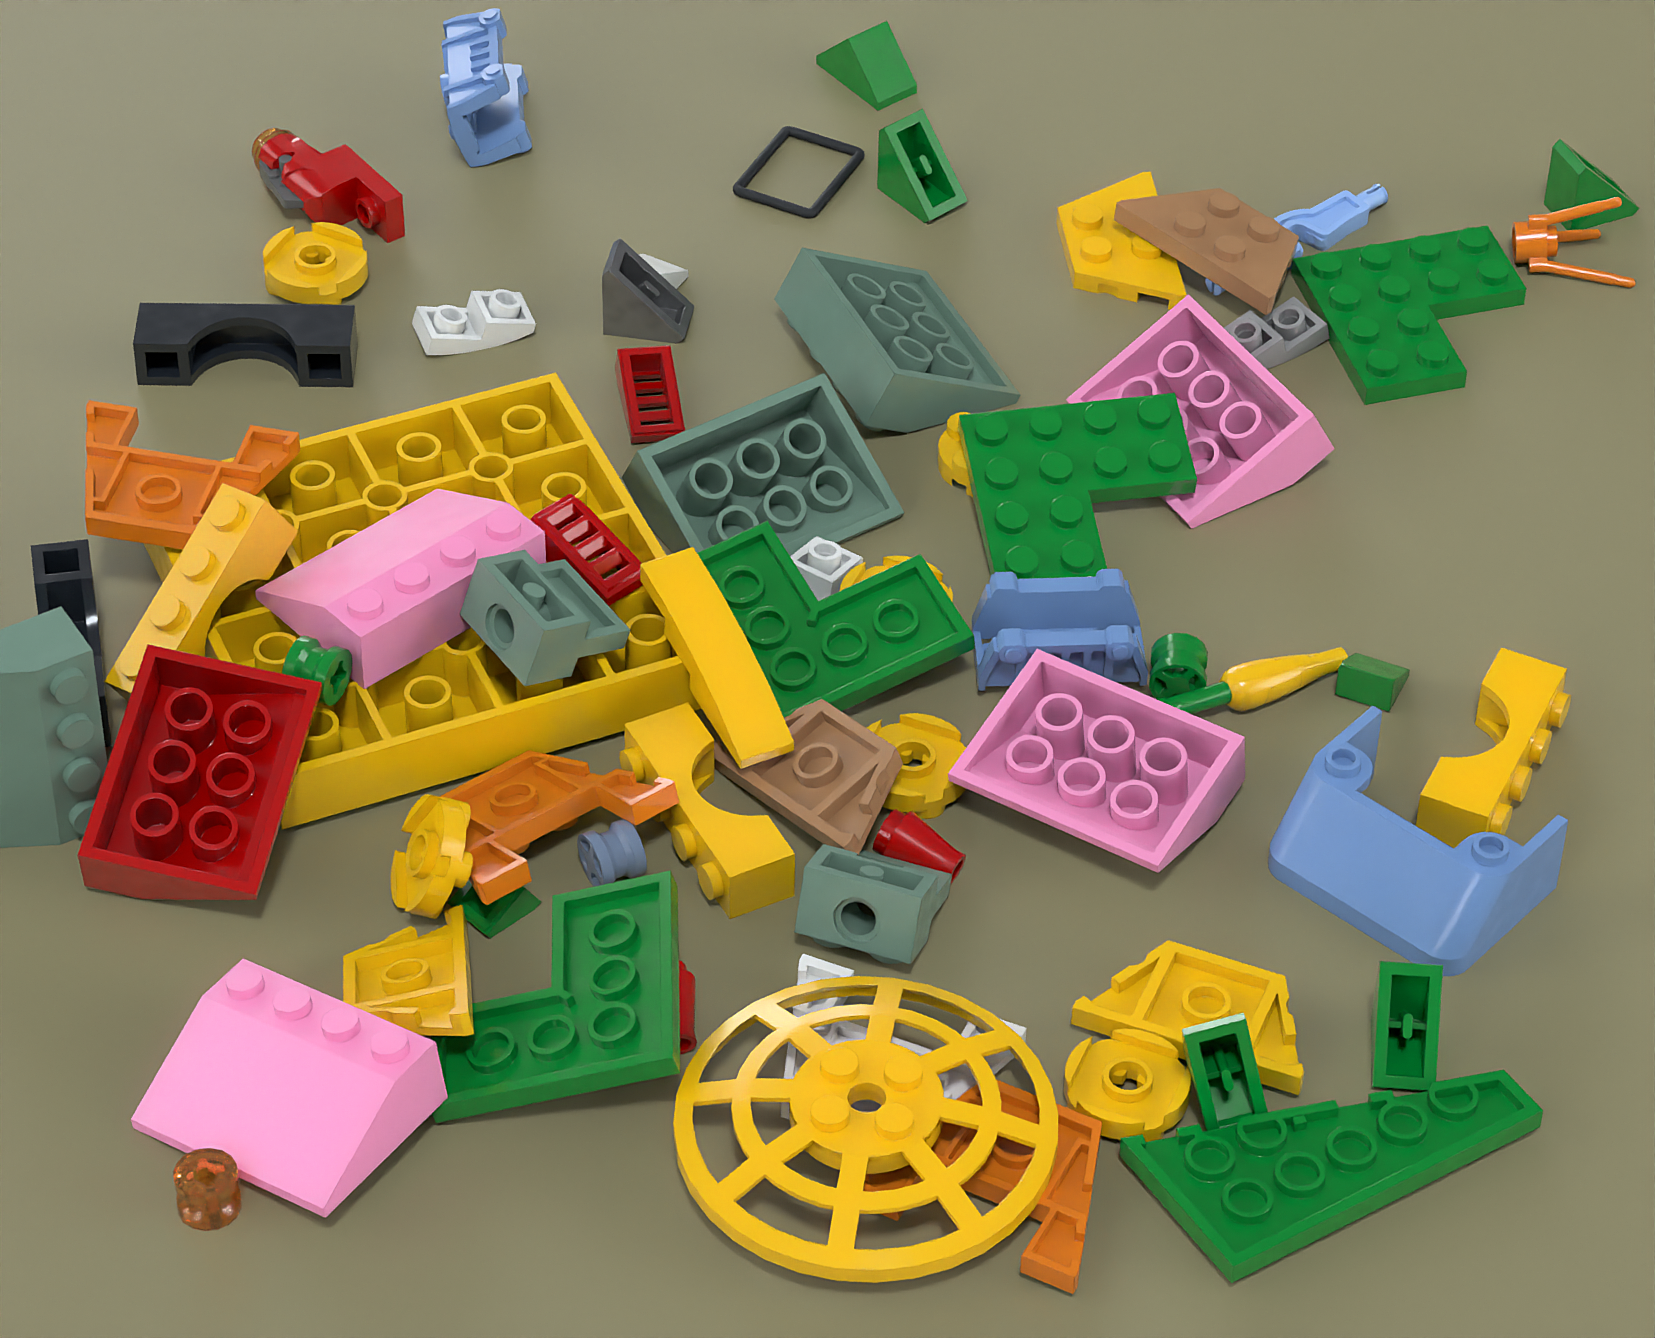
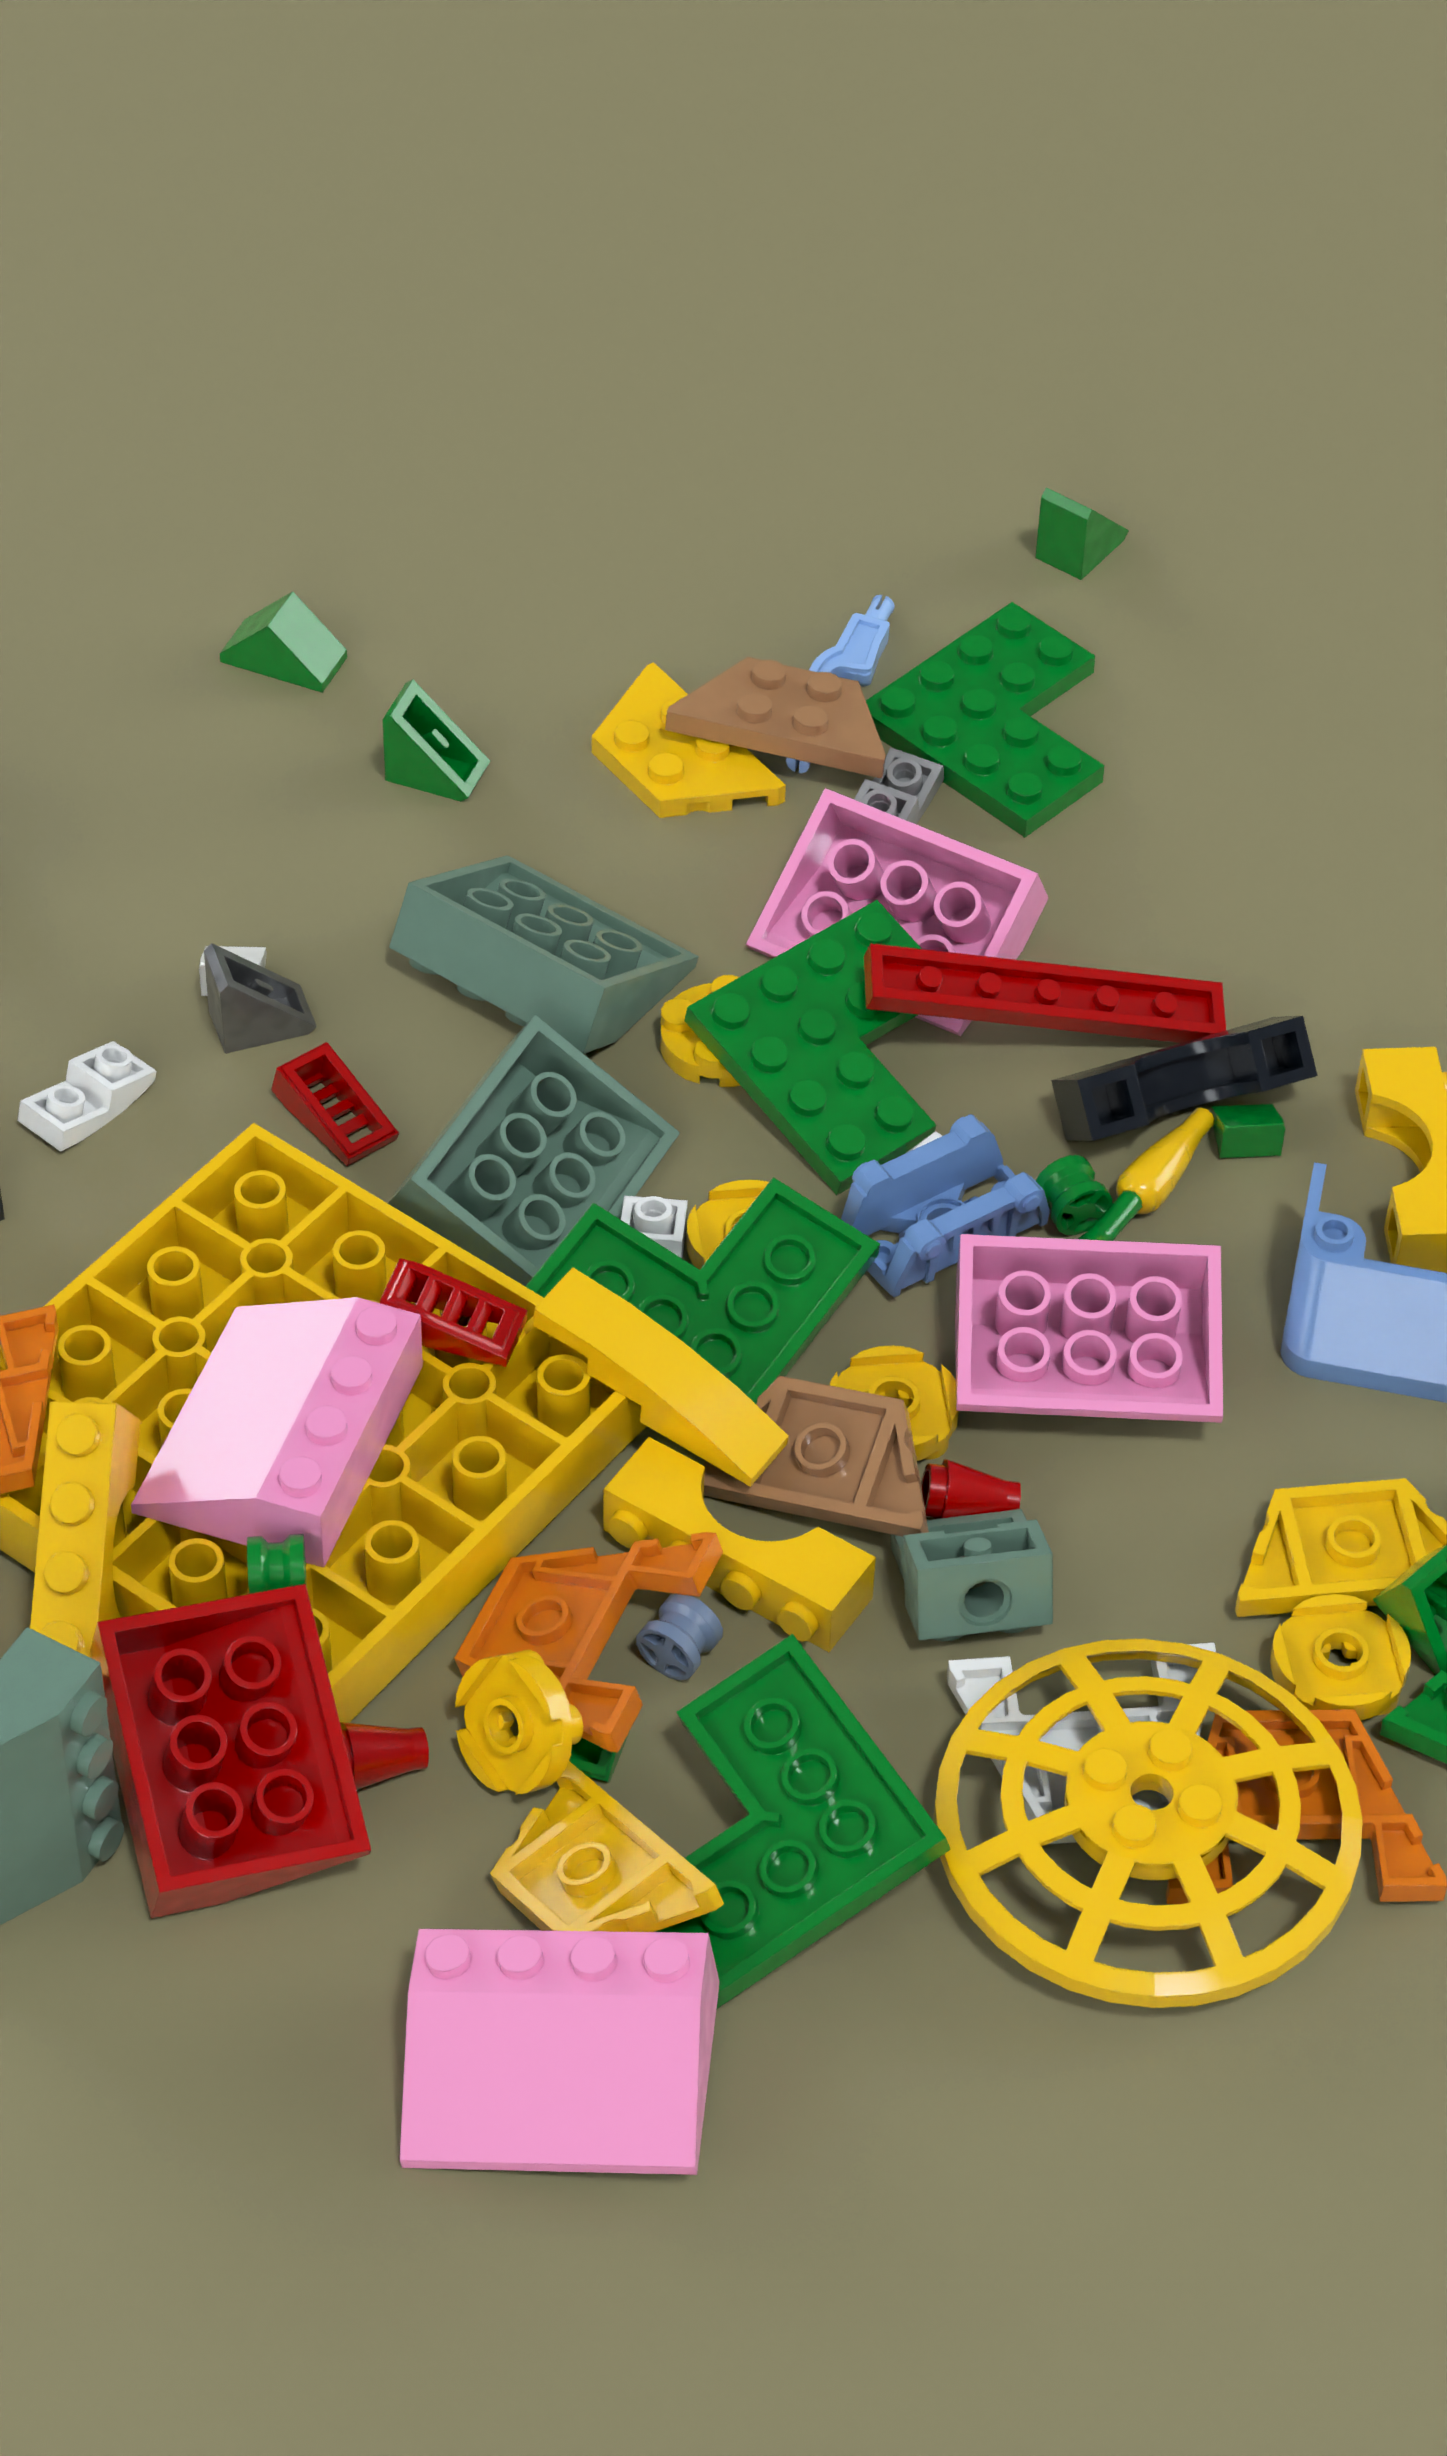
camera: 30 degrees left, 5 degrees up
clear orange wheel [173,1148,242,1231] -> none
sand green brick [460,550,630,686] -> none
black piece [733,126,865,218] -> none
orange plant [1512,197,1636,288] -> none
none -> red cone [340,1722,429,1790]
none -> red plate [864,943,1226,1043]
none -> black arch [1051,1016,1318,1141]

